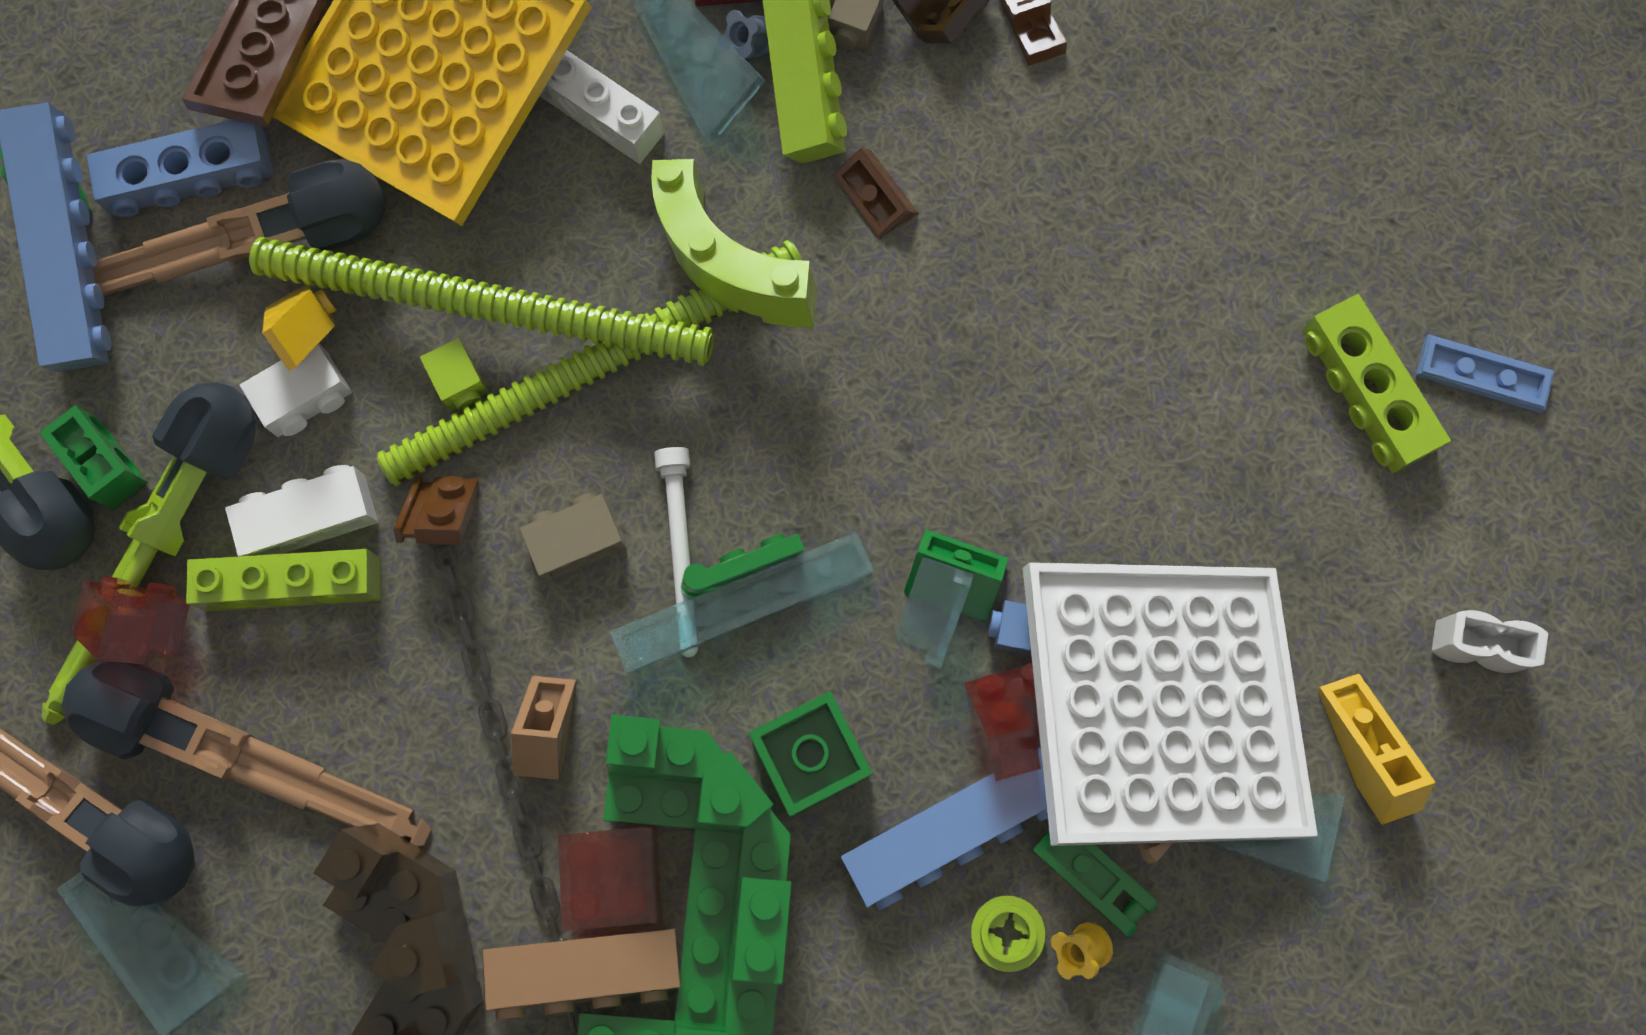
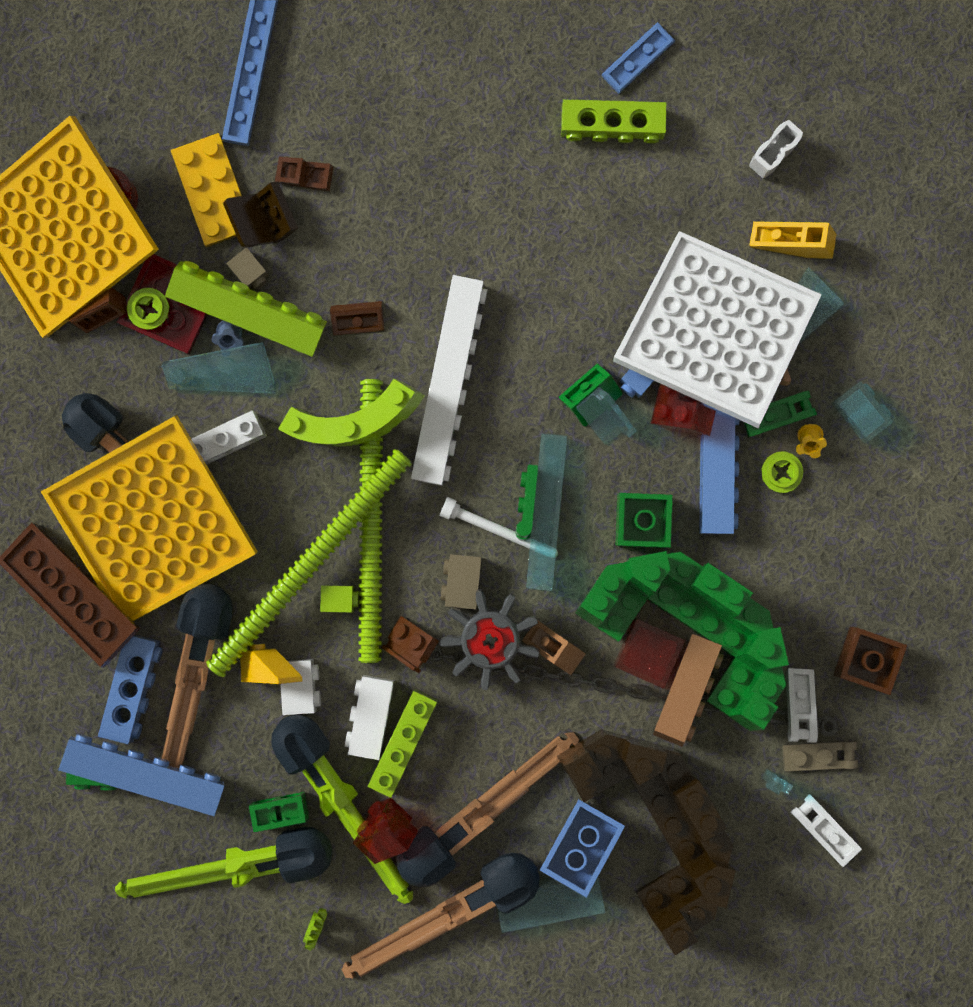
camera: 60 degrees left, 10 degrees up
none -> white brick [411,275,488,486]
none -> dark grey gear [440,589,540,690]
none -> medium blue brick [540,799,625,898]

